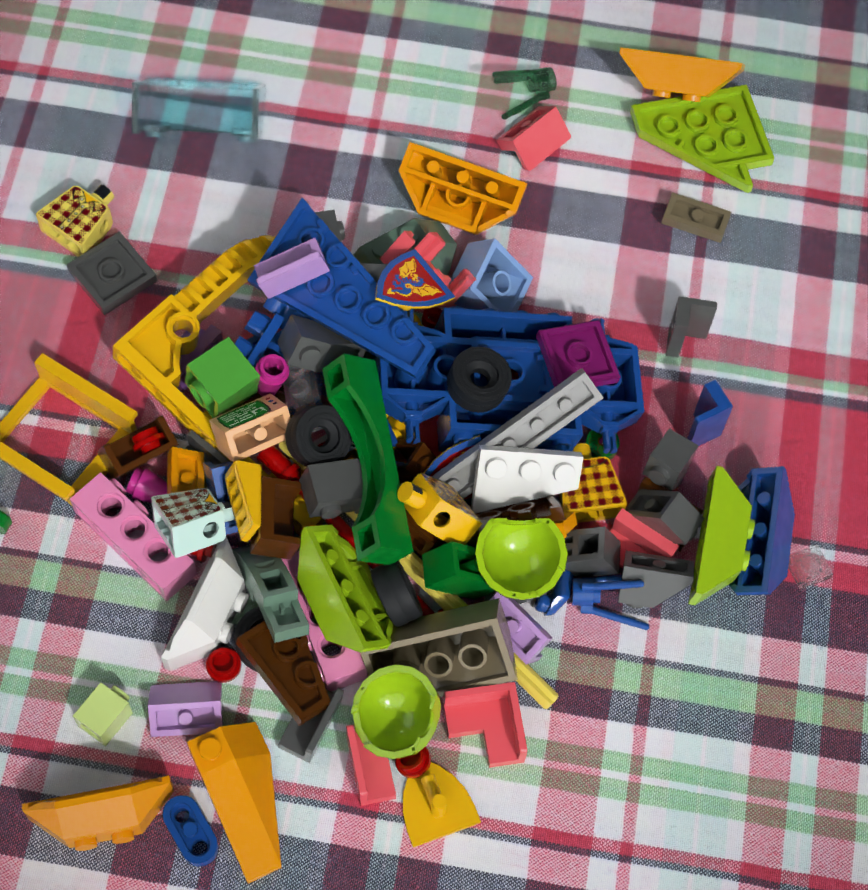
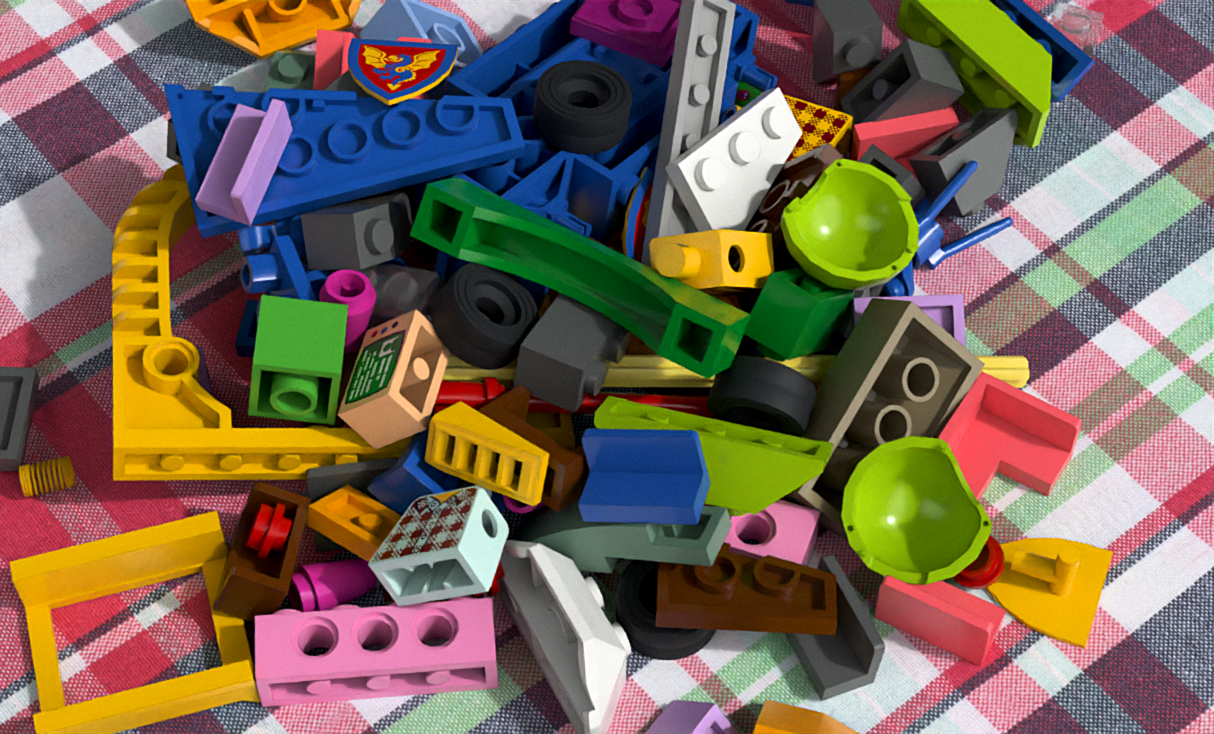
camera: 45 degrees left, 10 degrees down
red plate [206,647,242,683] -> none
none -> yellow piece [18,455,76,498]
none -> blue panel [578,429,711,525]

